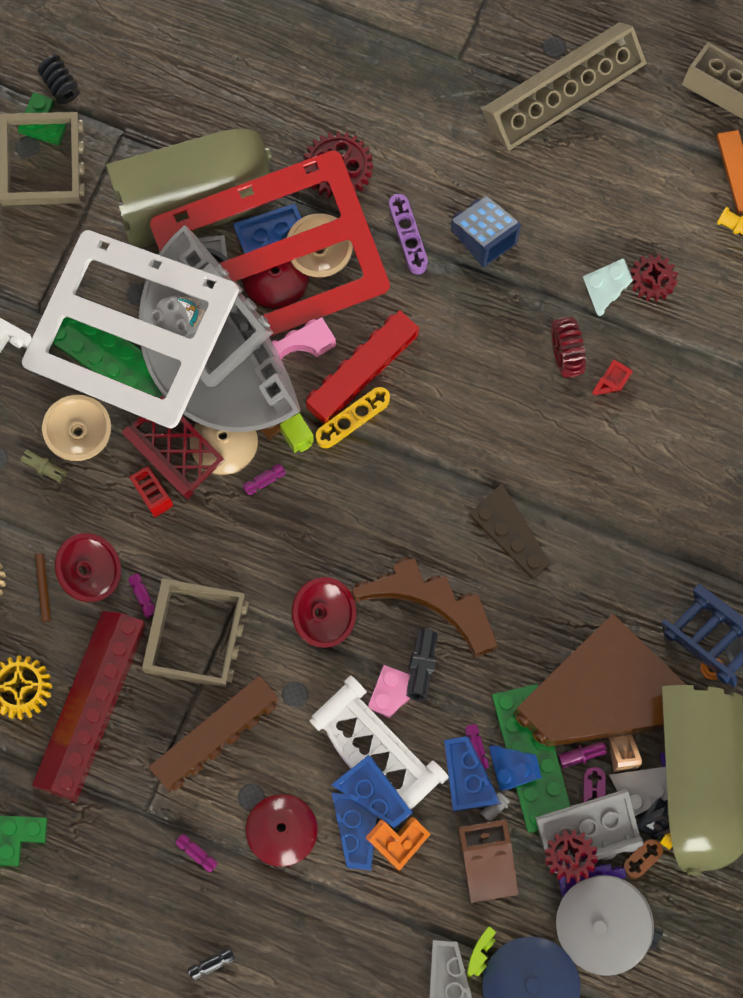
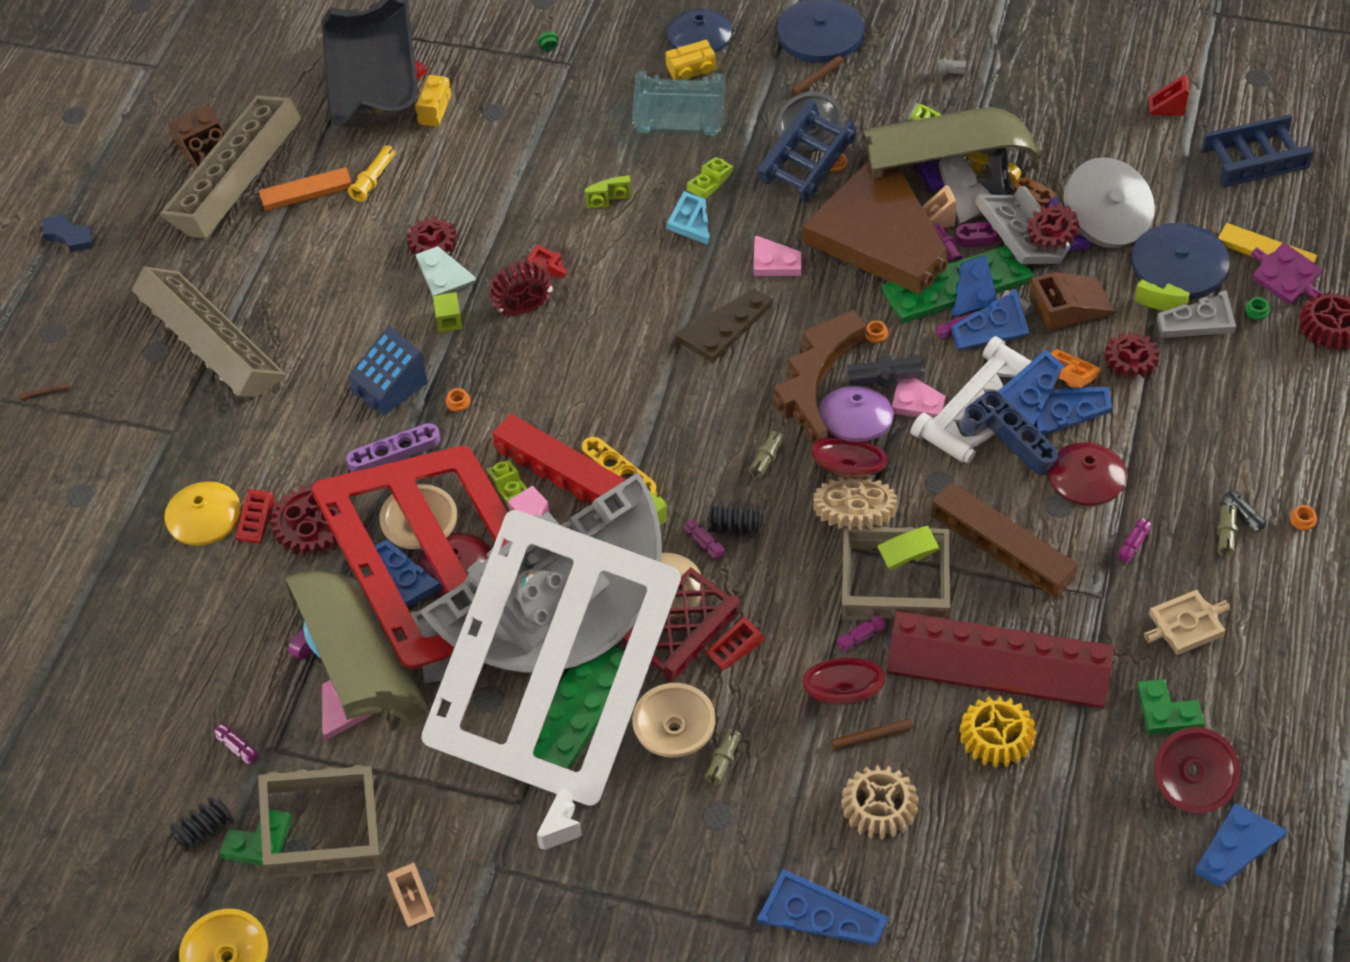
camera: 90 degrees left, 20 degrees down
none -> yellow dish [165,481,241,546]
none -> magenta axle [214,724,259,764]
none -> red slope [236,489,276,544]
none -> lime brick [433,292,463,333]
none -> orange plate [446,388,471,412]
none -> lime slope [486,460,527,509]
none -> lime slope [585,175,632,208]
none -> medium azure wing [666,191,710,244]
none -> lime slope [686,157,734,199]
none -> black piece [708,501,764,538]
none -> olive pin [748,431,785,478]
none -> bright pink wing [754,236,801,276]
none -> tan gear [813,477,897,531]
none -> medium lavender dish [819,386,894,442]
none -> orange plate [865,321,888,343]
none -> lime slope [877,526,940,571]
none -> dark blue beam [959,390,1058,475]
none -> dark red gear [1105,331,1160,380]
none -> tan plate [1144,590,1230,655]
none -> olive pin [1217,505,1238,557]

